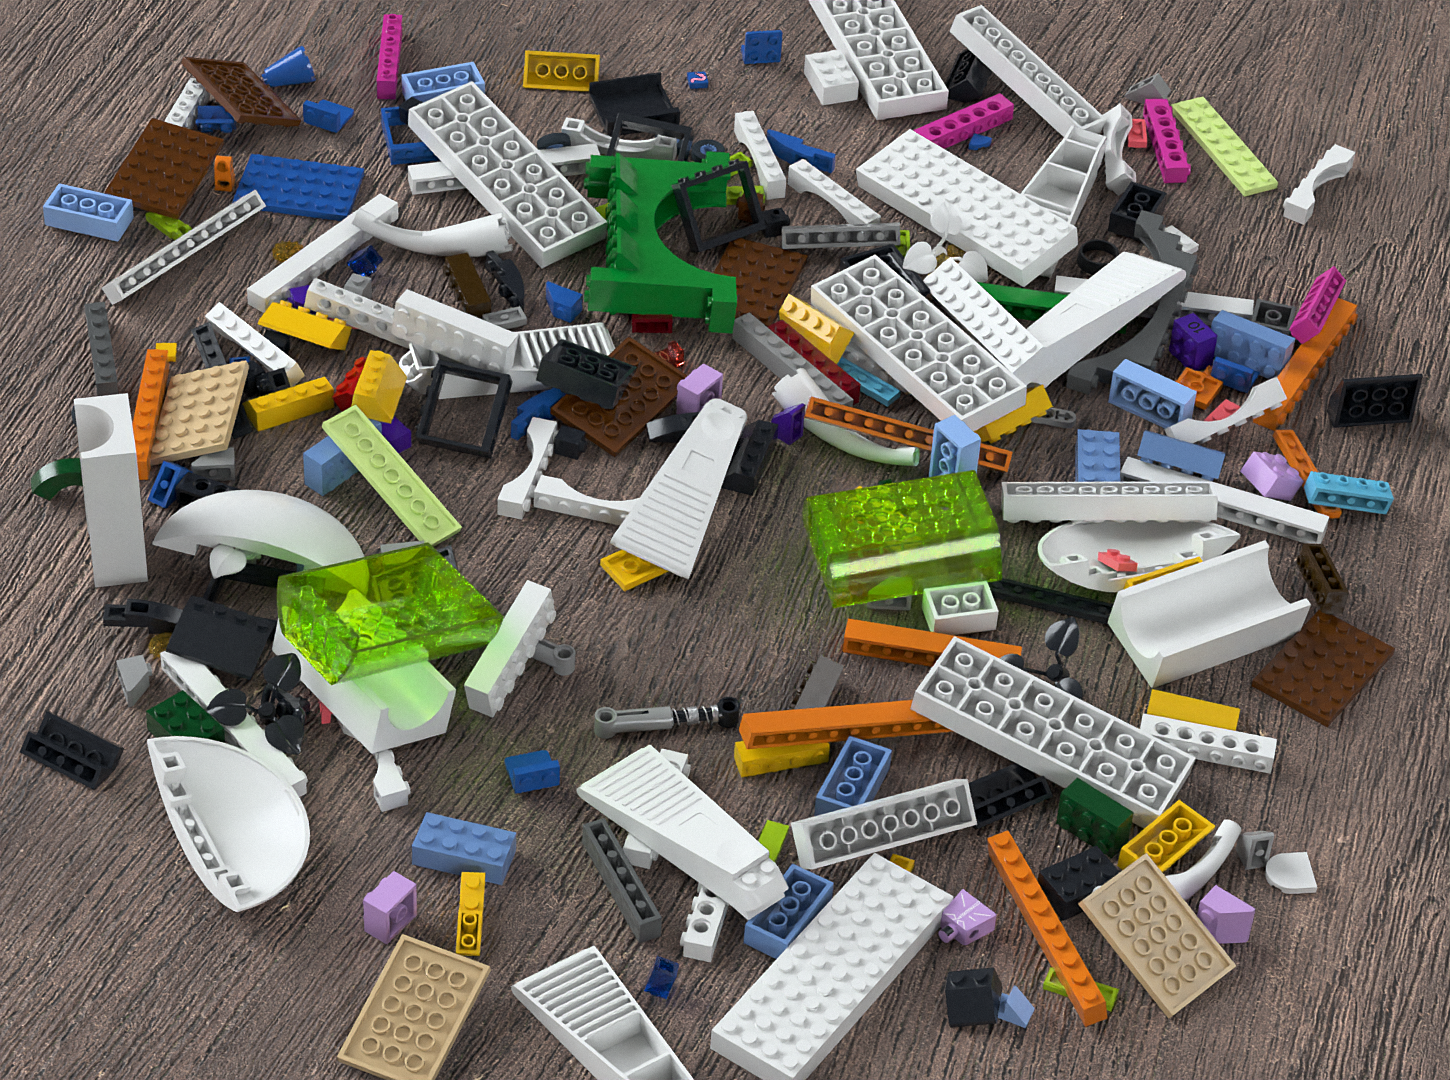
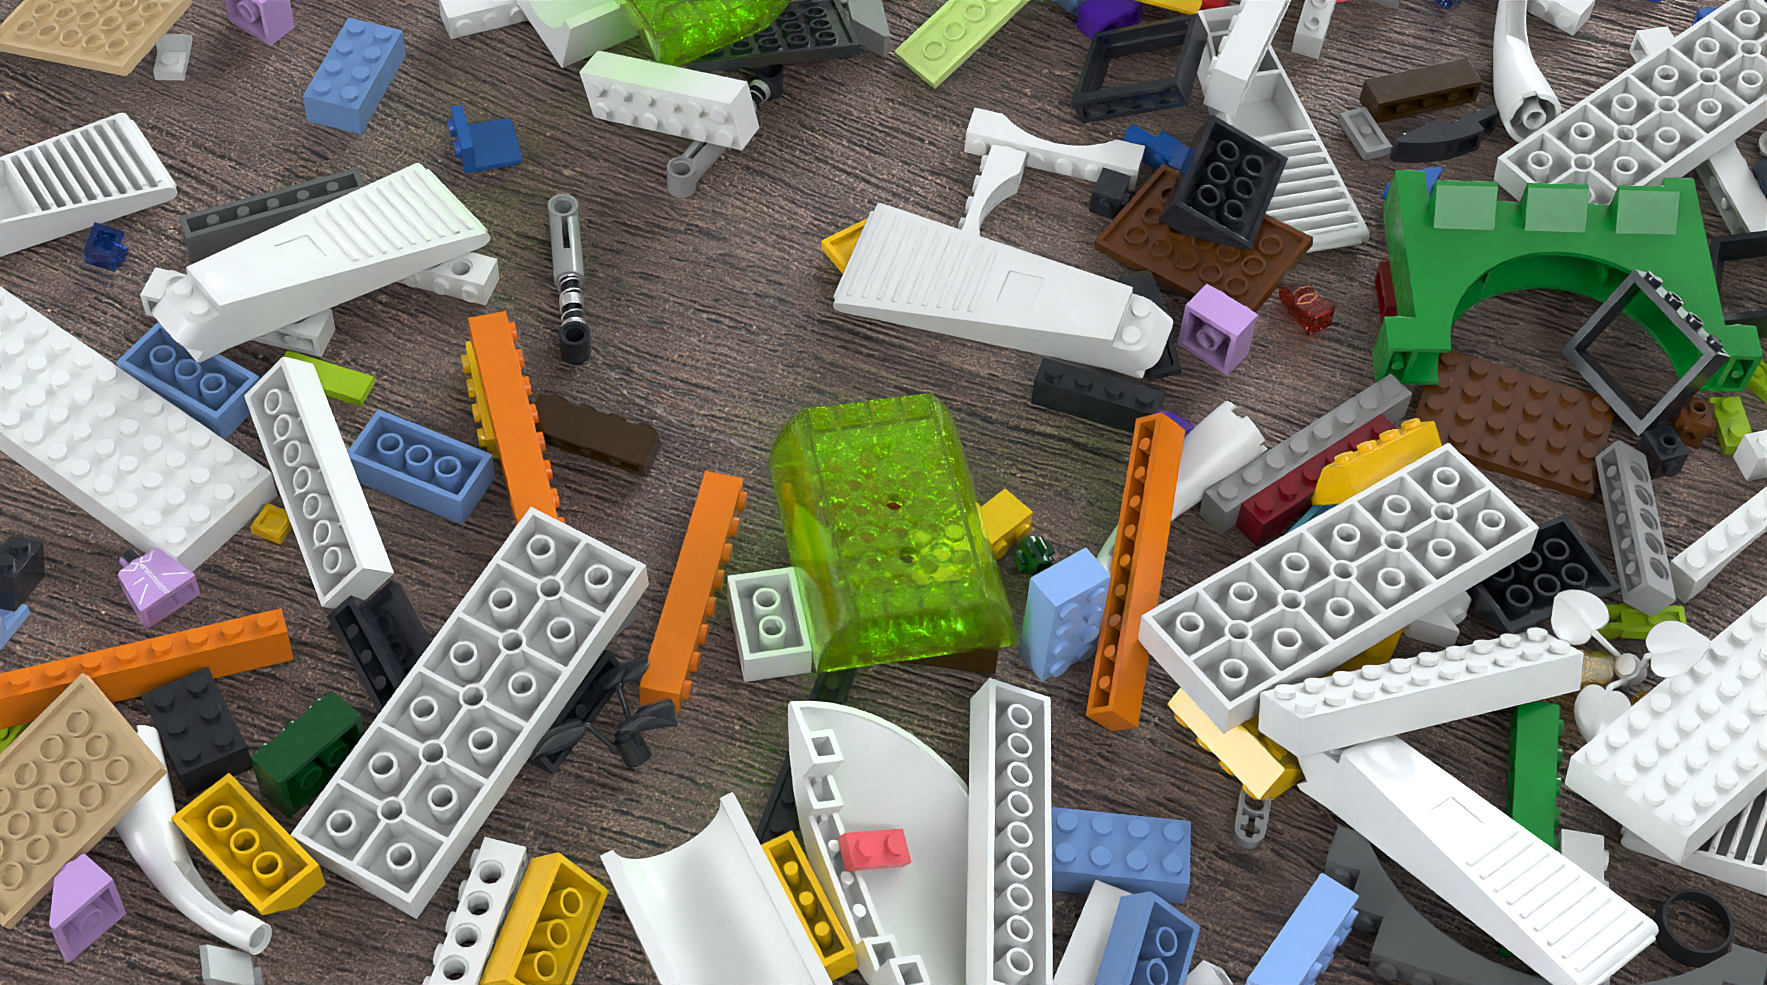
camera: 90 degrees right, 10 degrees up
yellow slope [456,872,485,956] -> none

